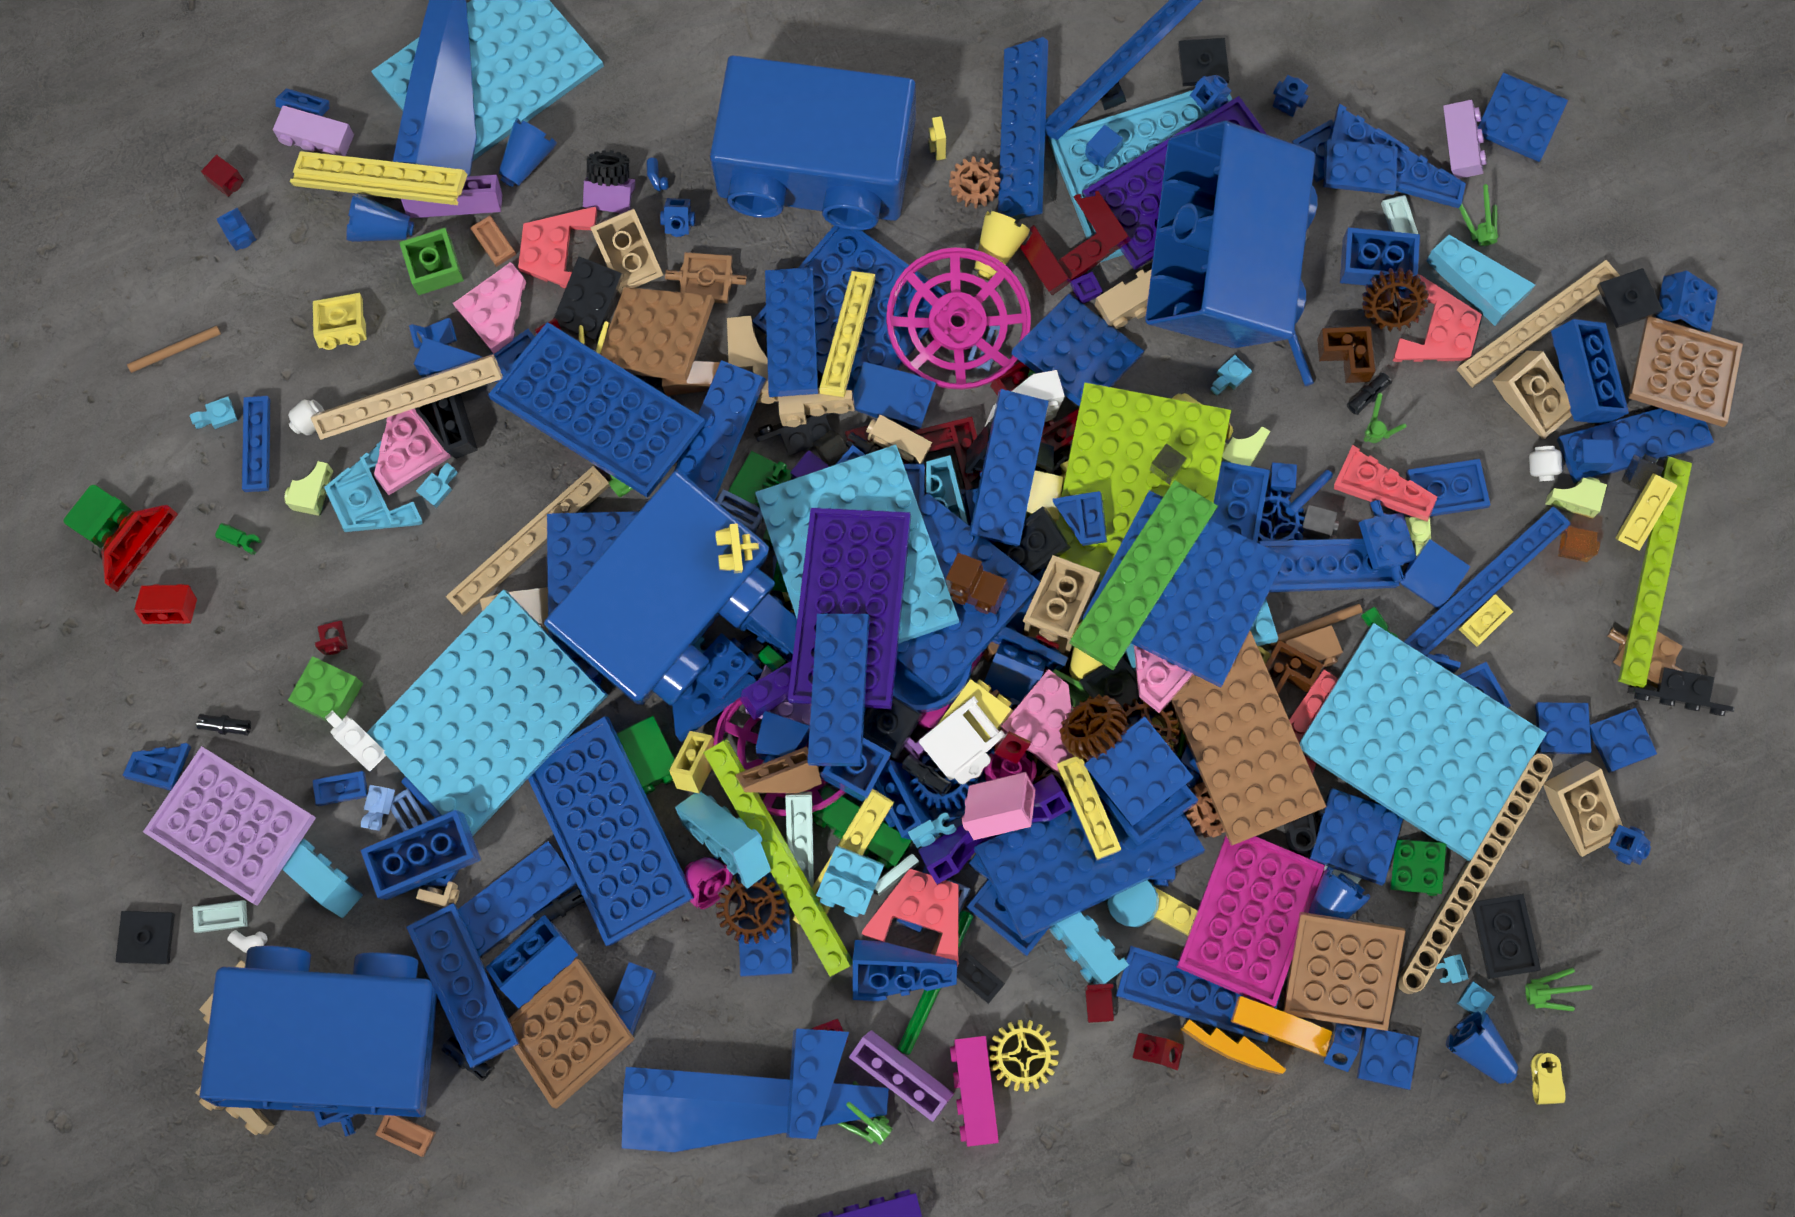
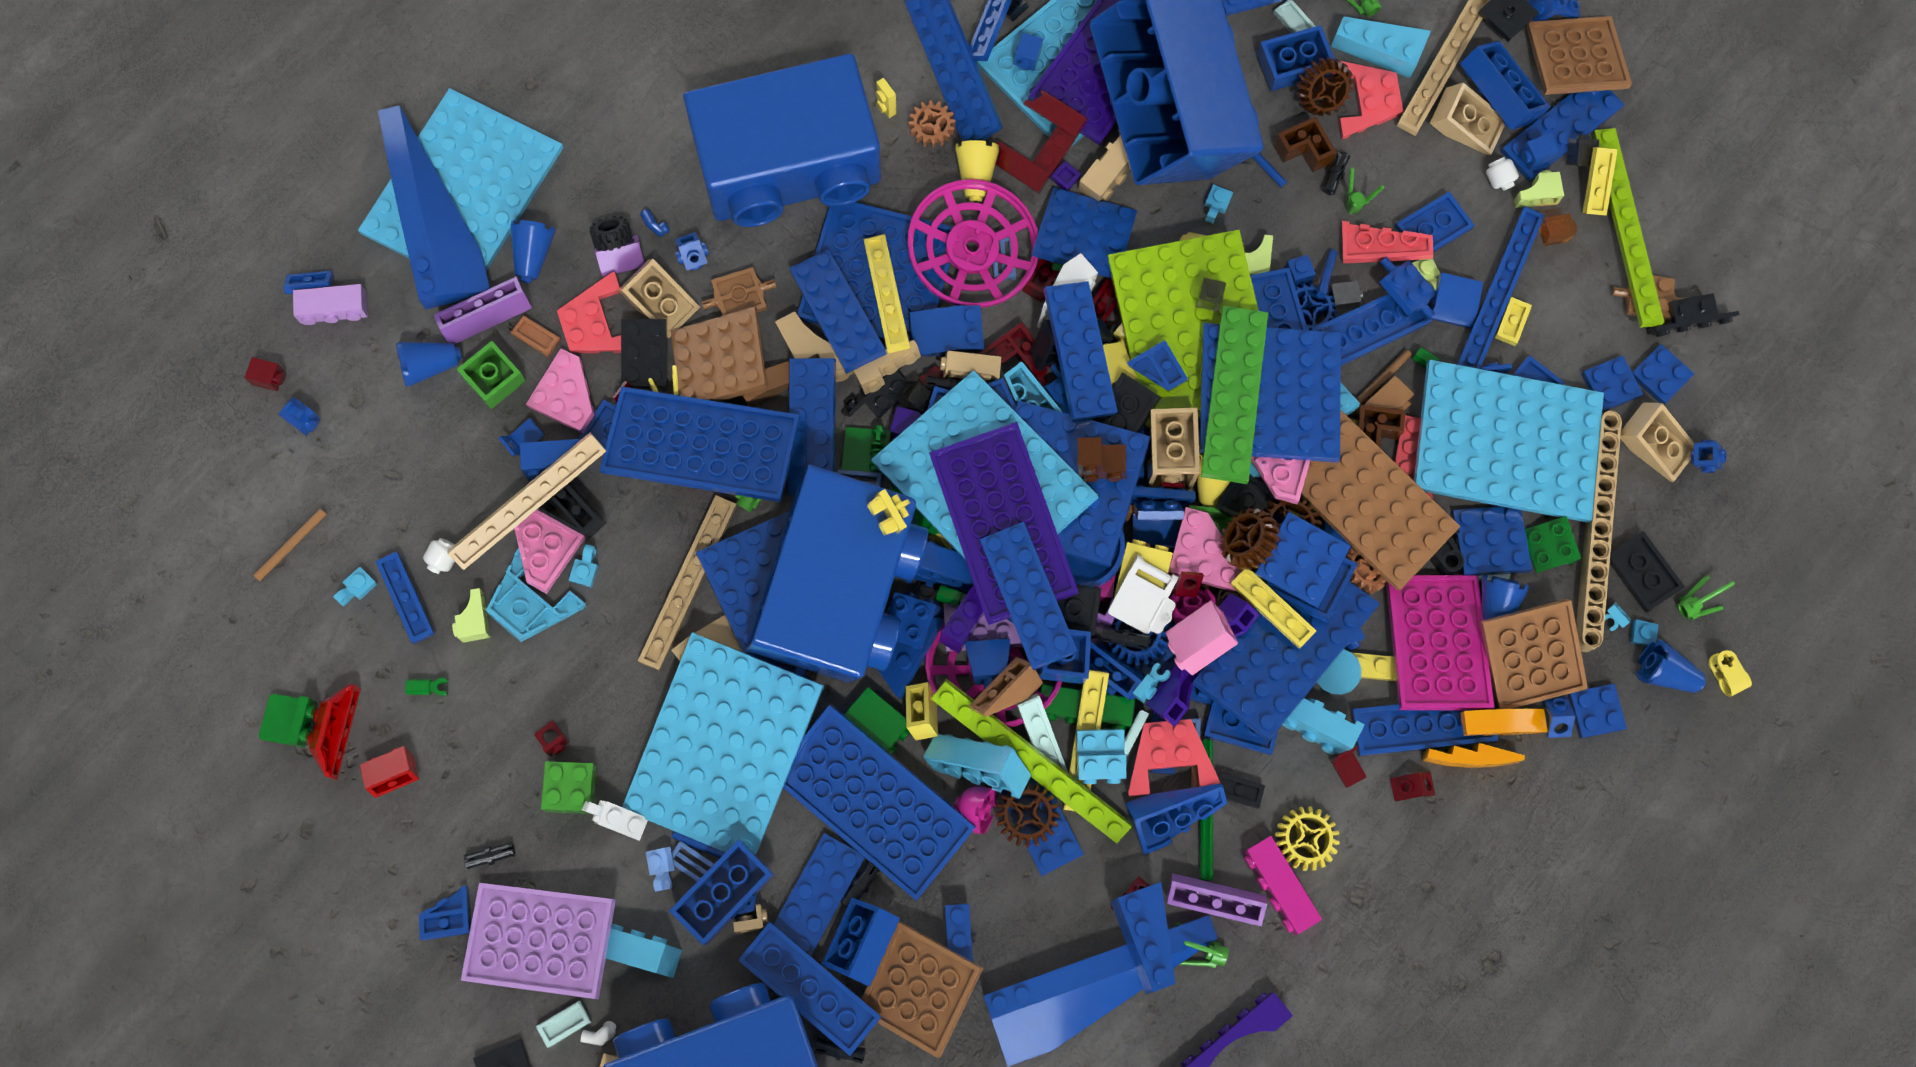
camera: 30 degrees left, 0 degrees up
light yellow plate [290,151,468,205] -> none
light yellow plate [313,293,367,350] -> none
blue plate [313,771,368,806] -> none

